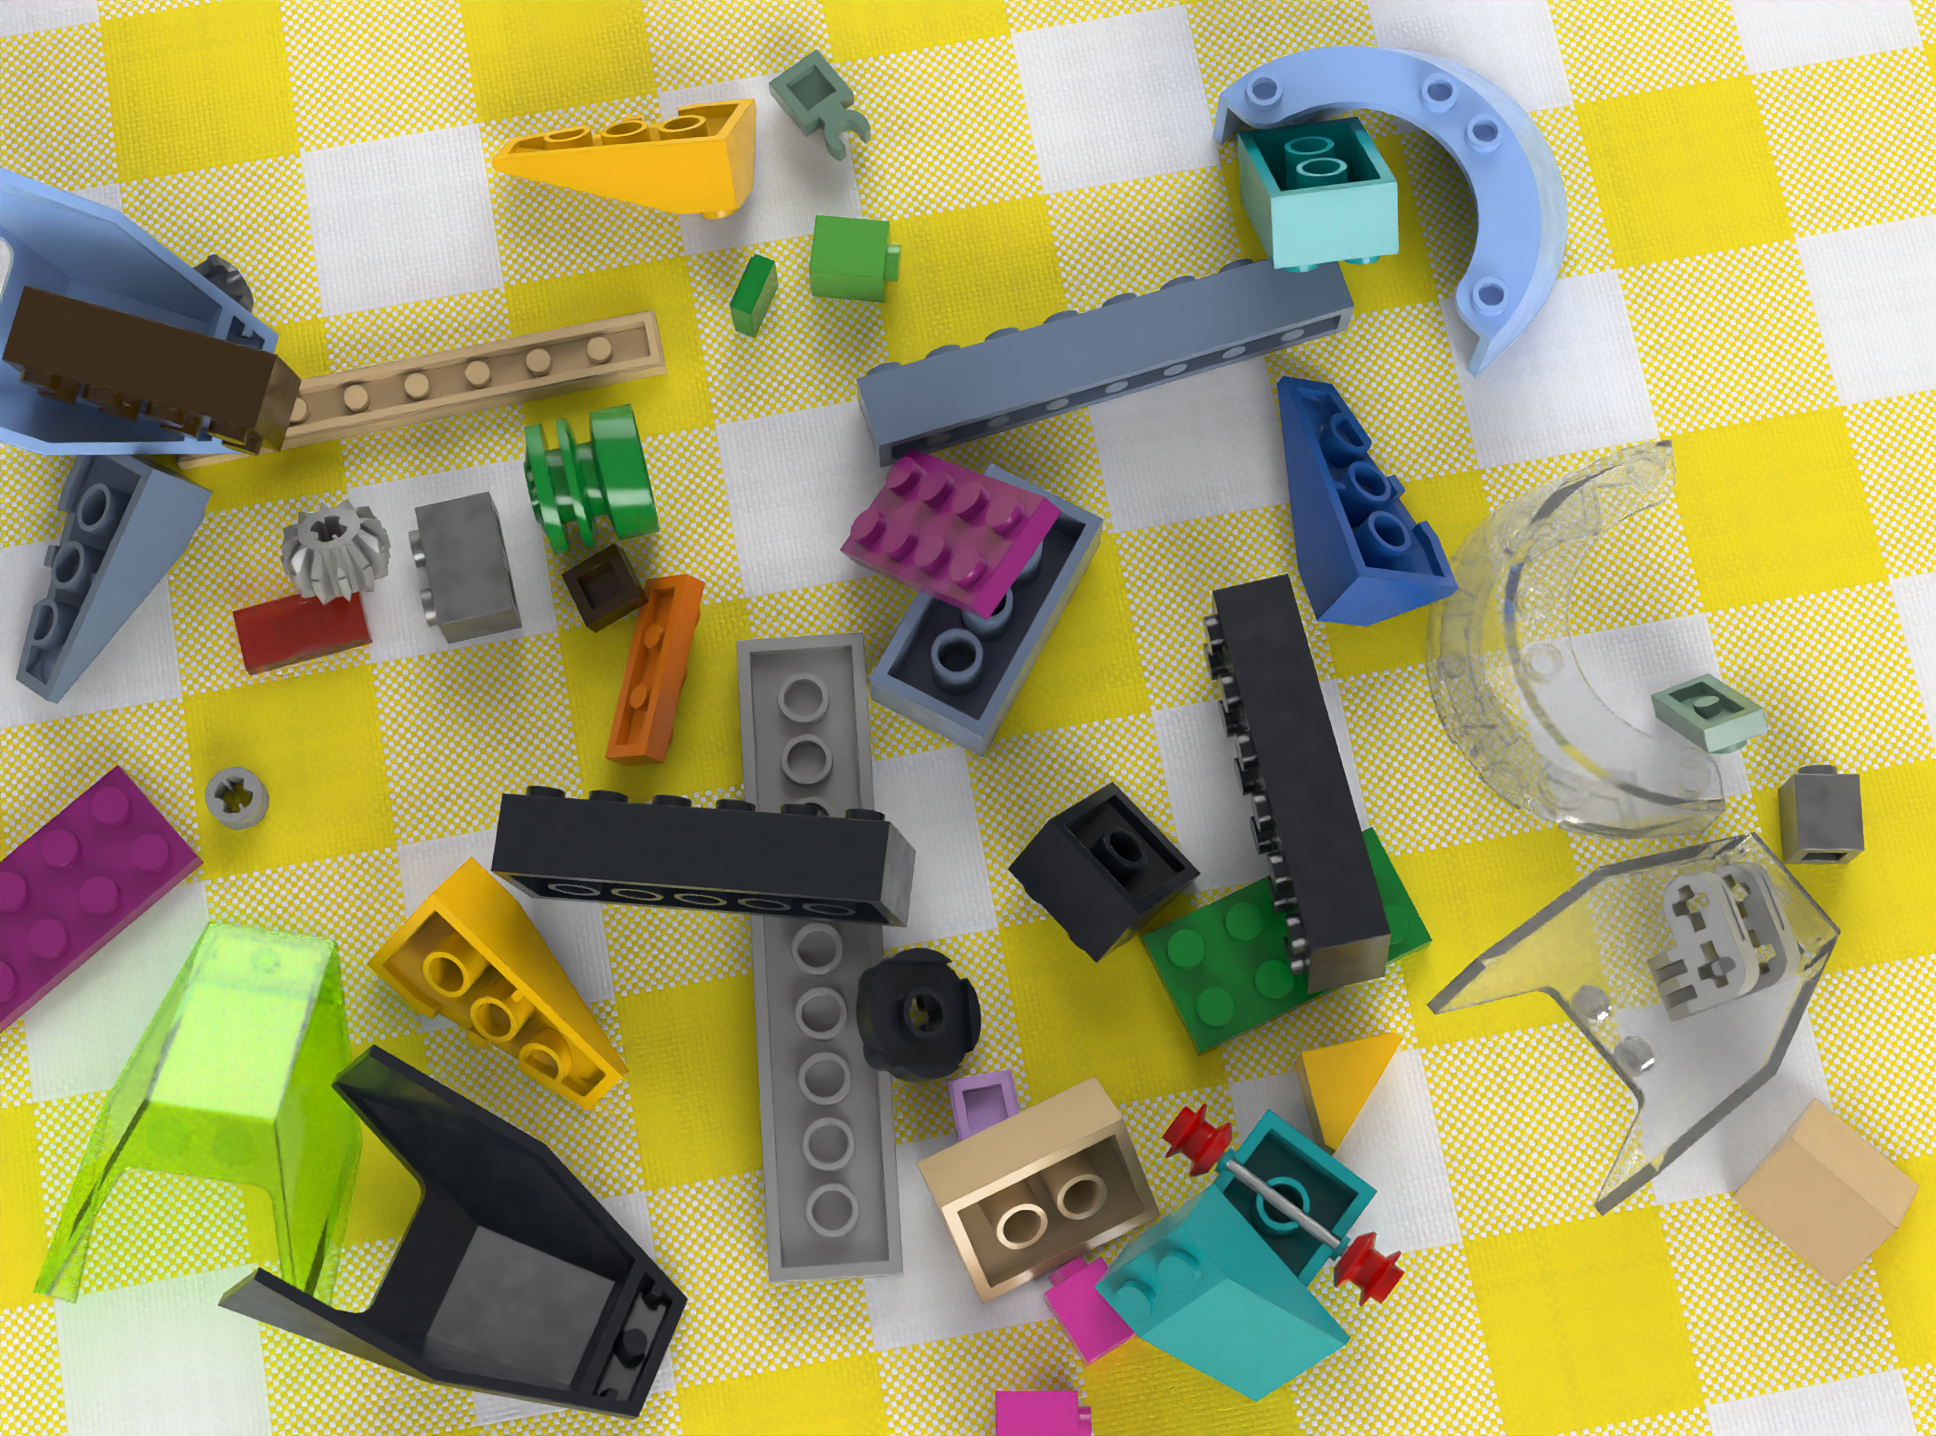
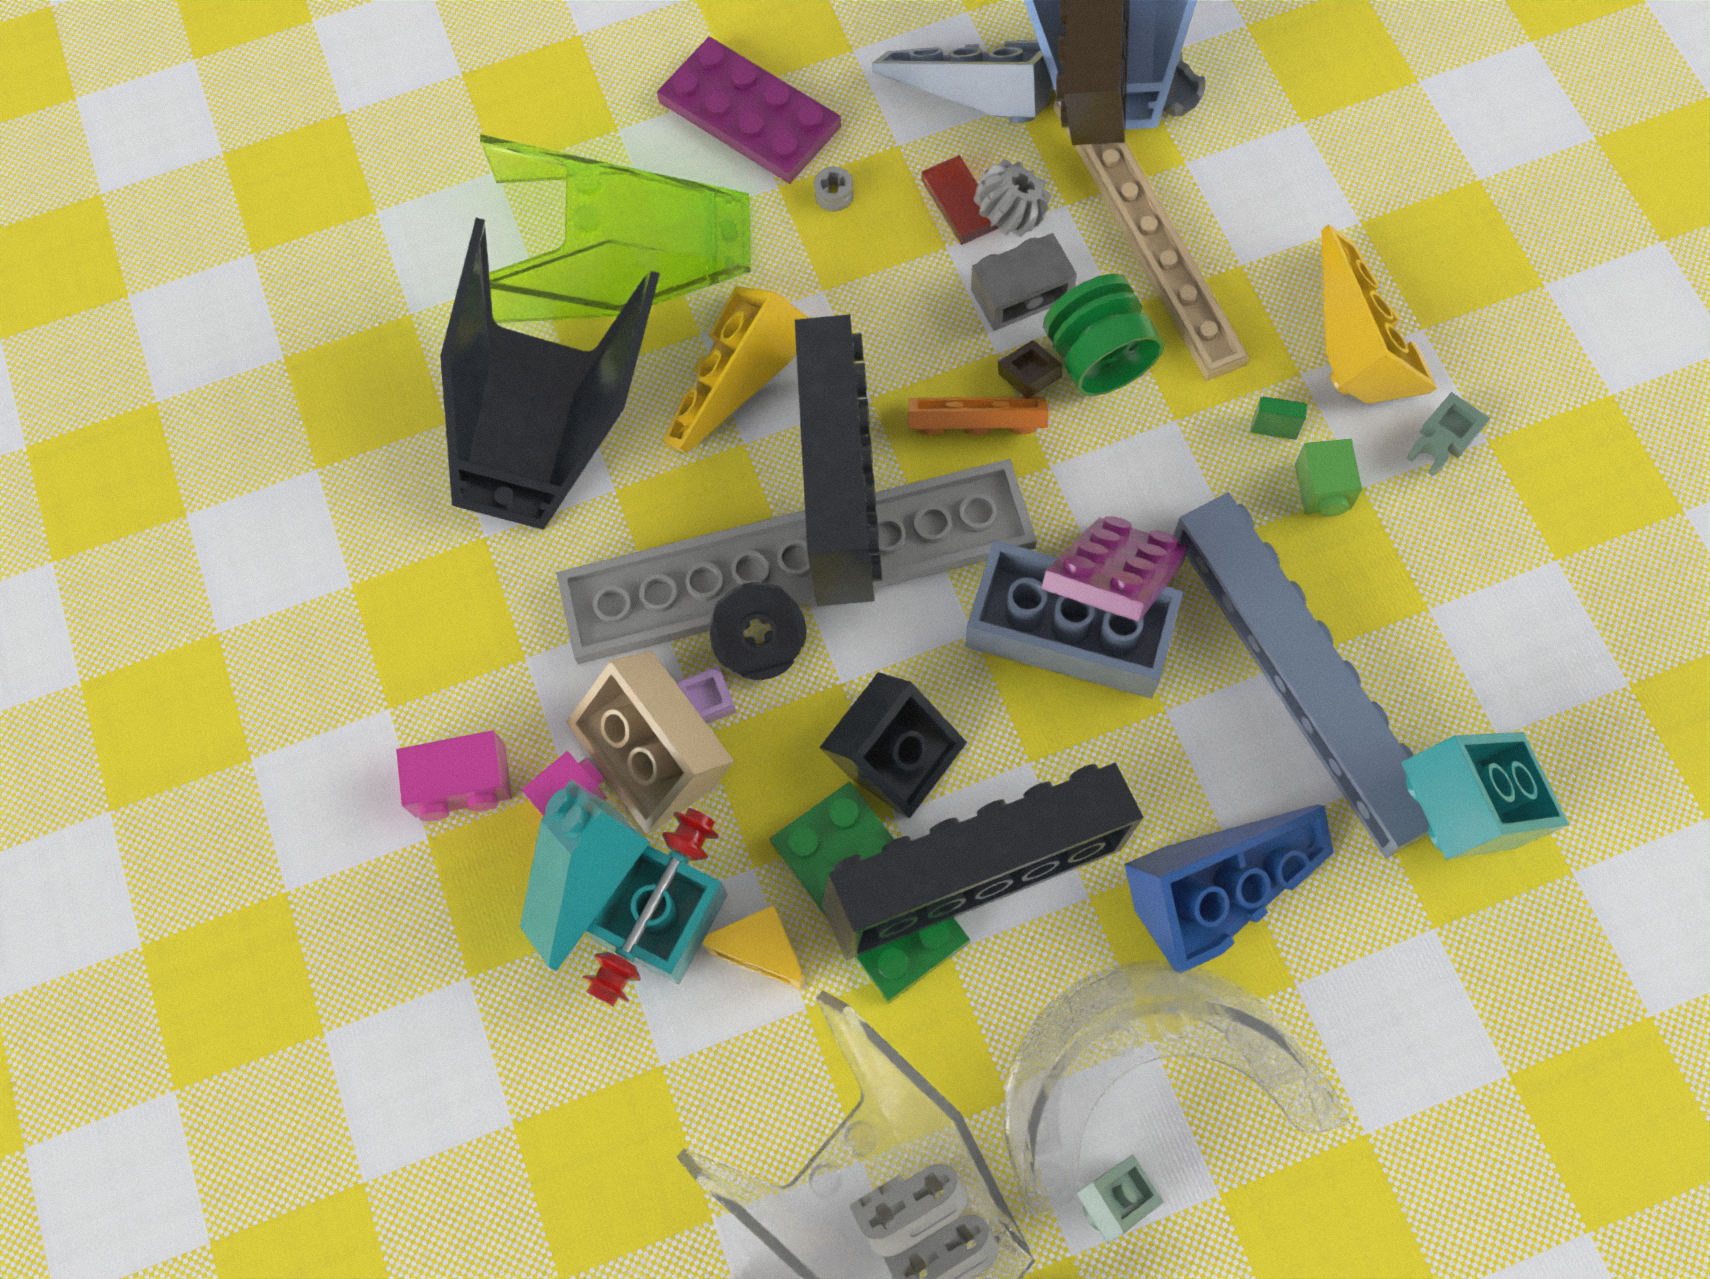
camera: 85 degrees right, 5 degrees down
light blue windscreen [1213,46,1568,378] -> none

